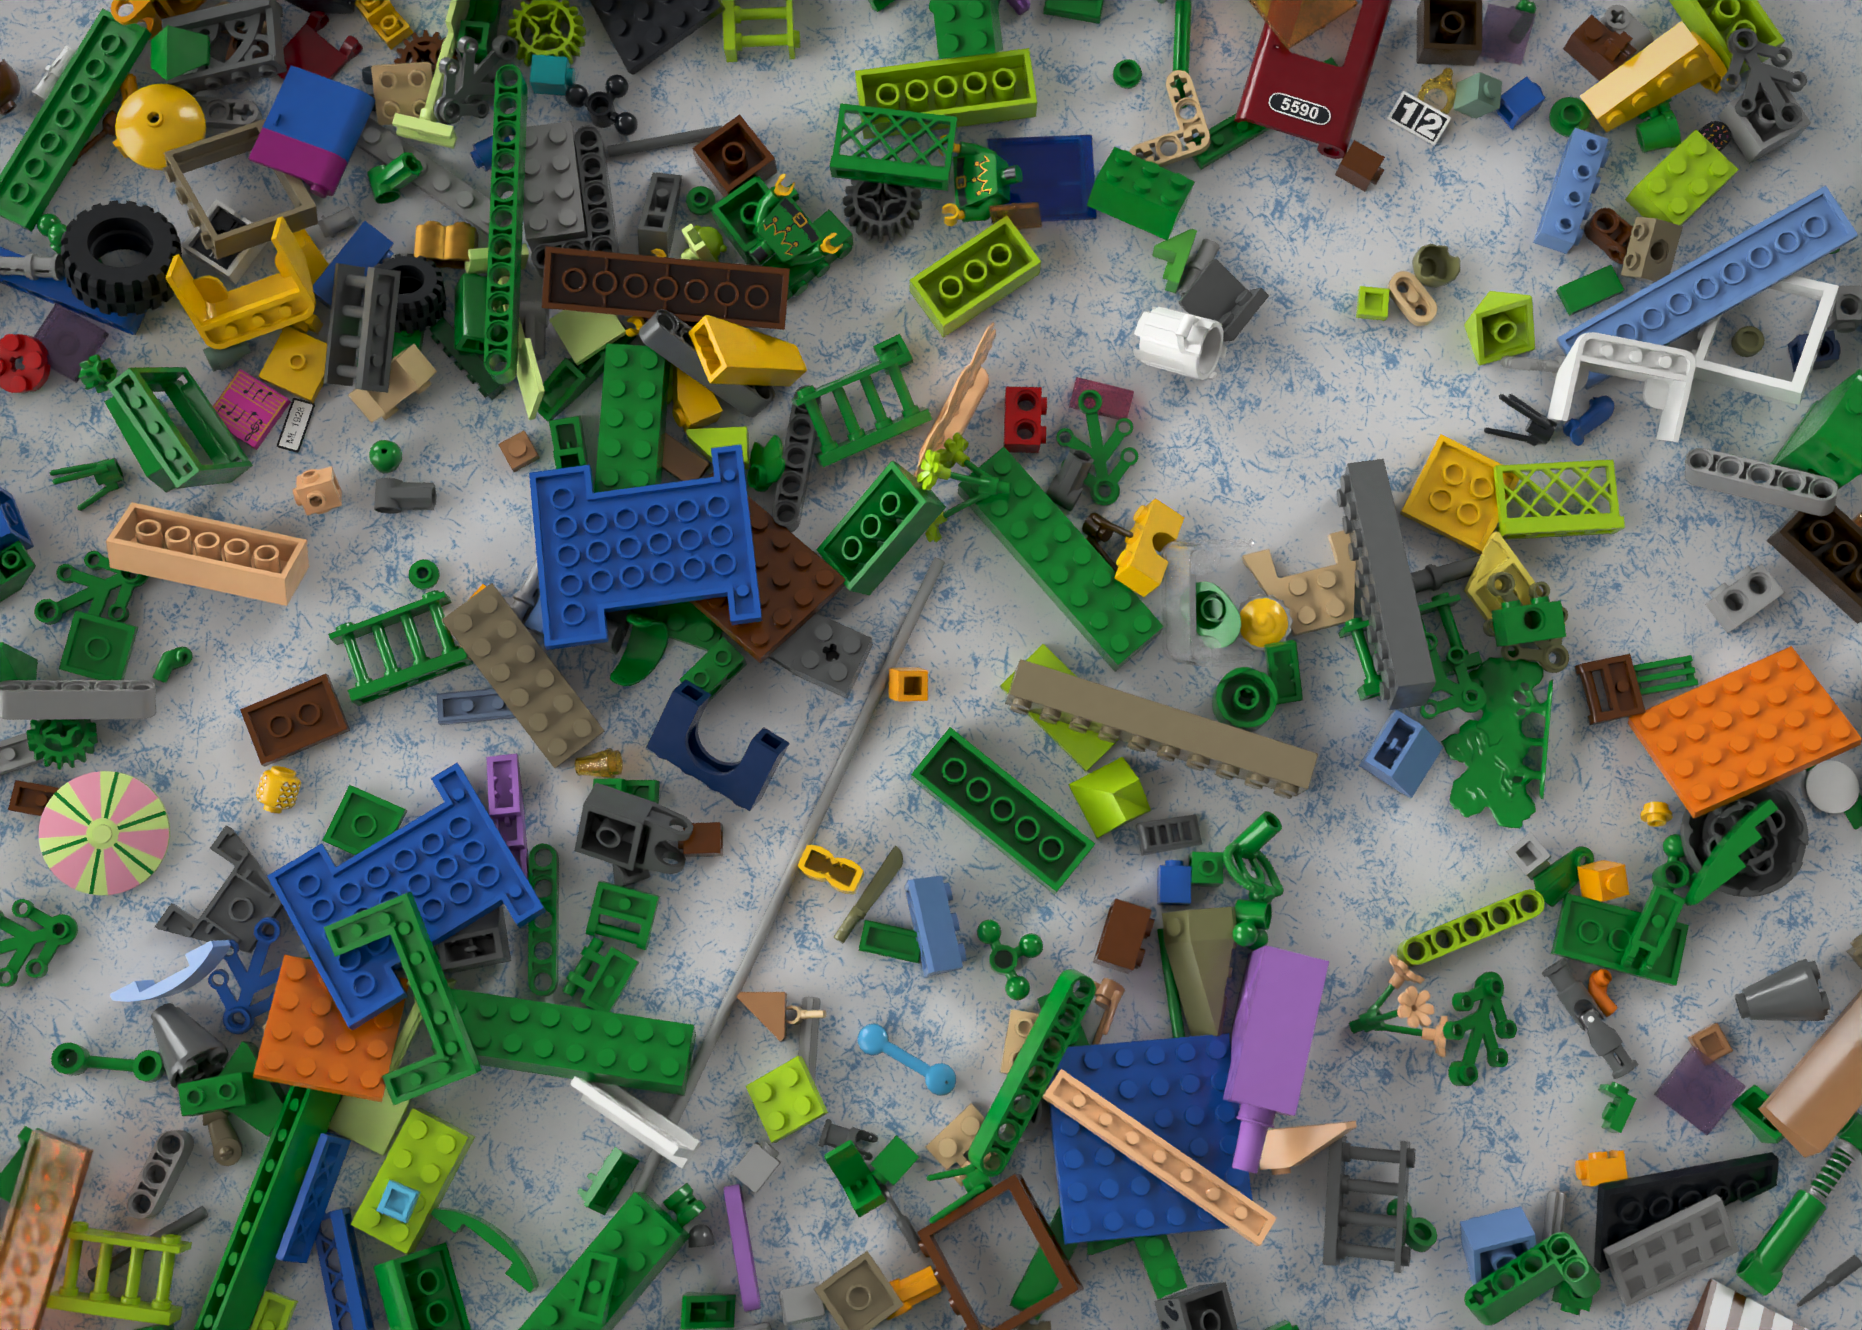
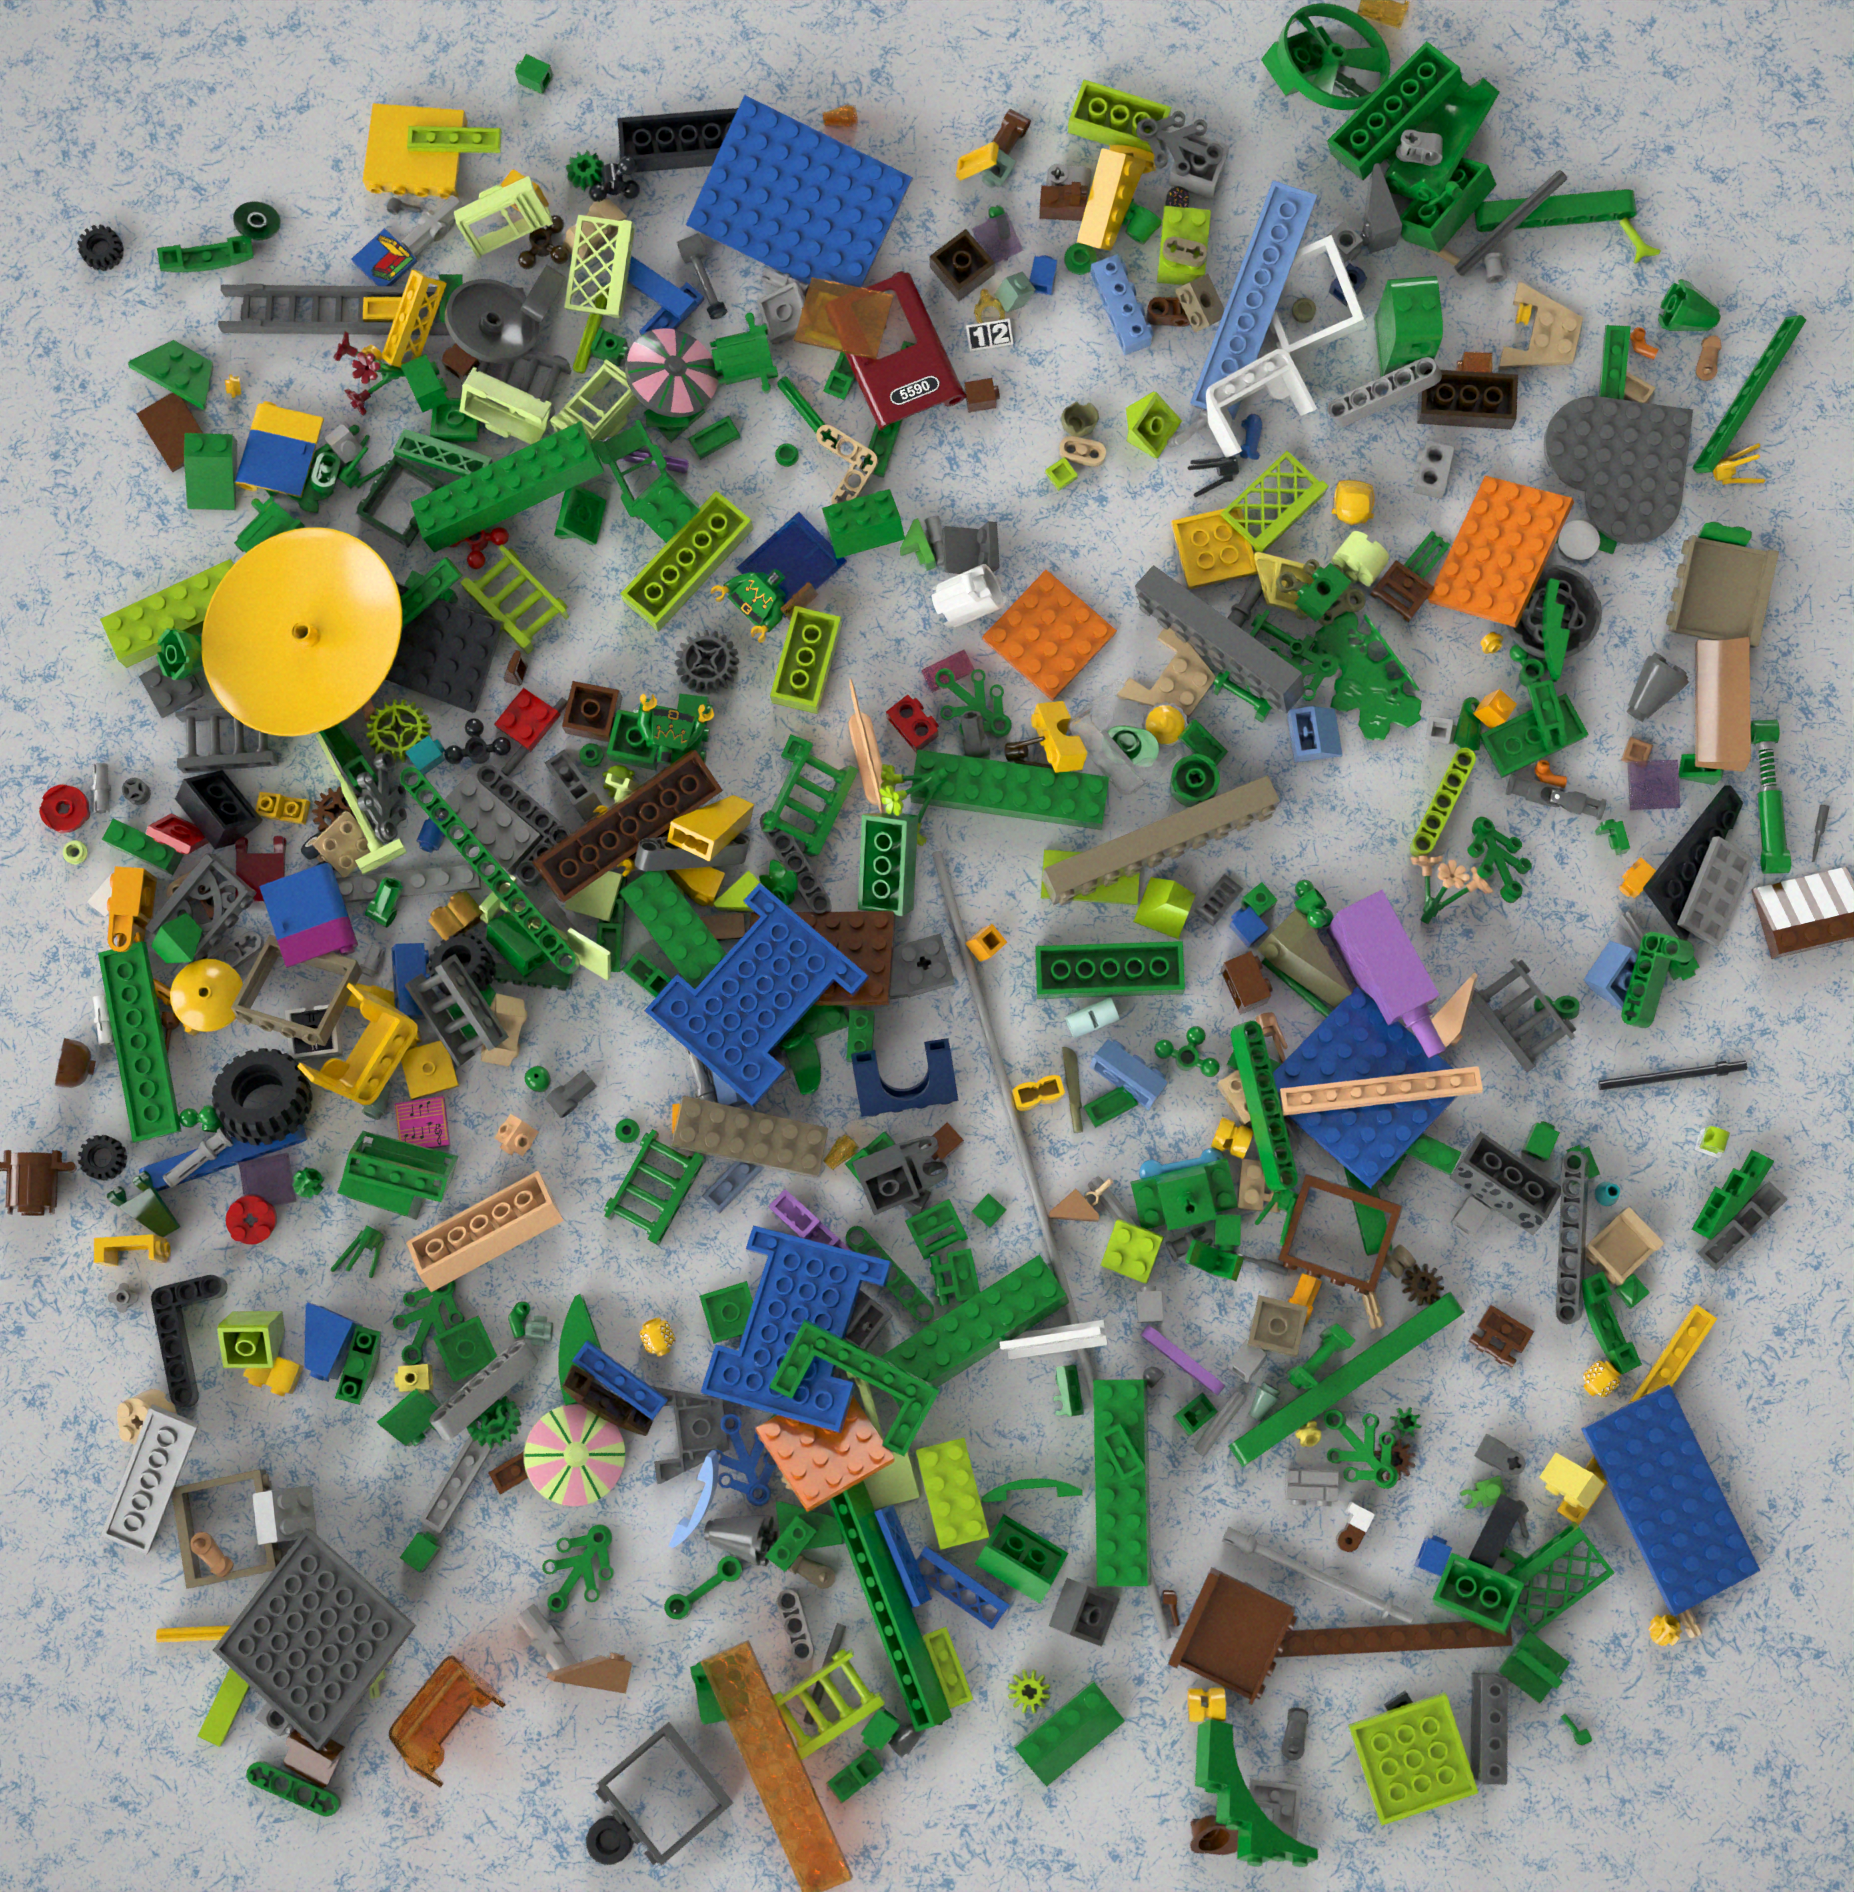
camera: 35 degrees left, 0 degrees up
reddish brown plate [240,674,350,767] -> none
white sticker [277,398,315,453] -> none
medium azure tile [376,1180,421,1223] -> none
medium nougat plate [498,430,540,472] -> none
green wheel [662,1183,707,1227] -> none
green fence [830,103,958,191] -> none
green piece [1223,811,1284,902] -> none
green tile [1556,265,1624,316] -> none
none -> light yellow brick [394,1364,434,1393]
none -> red plate [494,687,561,752]
none -> reddish brown slope [504,650,528,686]
none -> sand green gear [525,1315,553,1346]
none -> green slope [558,1294,602,1406]
none -> dark brown slope [562,1364,653,1436]
none -> blue tile [572,1340,668,1420]
none -> green slope [823,349,856,401]
none -> green plate [972,1193,1006,1228]
none -> orange plate [982,569,1117,701]
none -> light aqua pin [1065,998,1119,1039]
none -> green brick [1130,1158,1238,1231]
none -> dark tan beam [1163,237,1207,267]
none -> yellow wheel [1211,1117,1254,1159]
none -> yellowish green brick [1331,531,1389,586]
none -> yellow helmet [1332,480,1375,526]

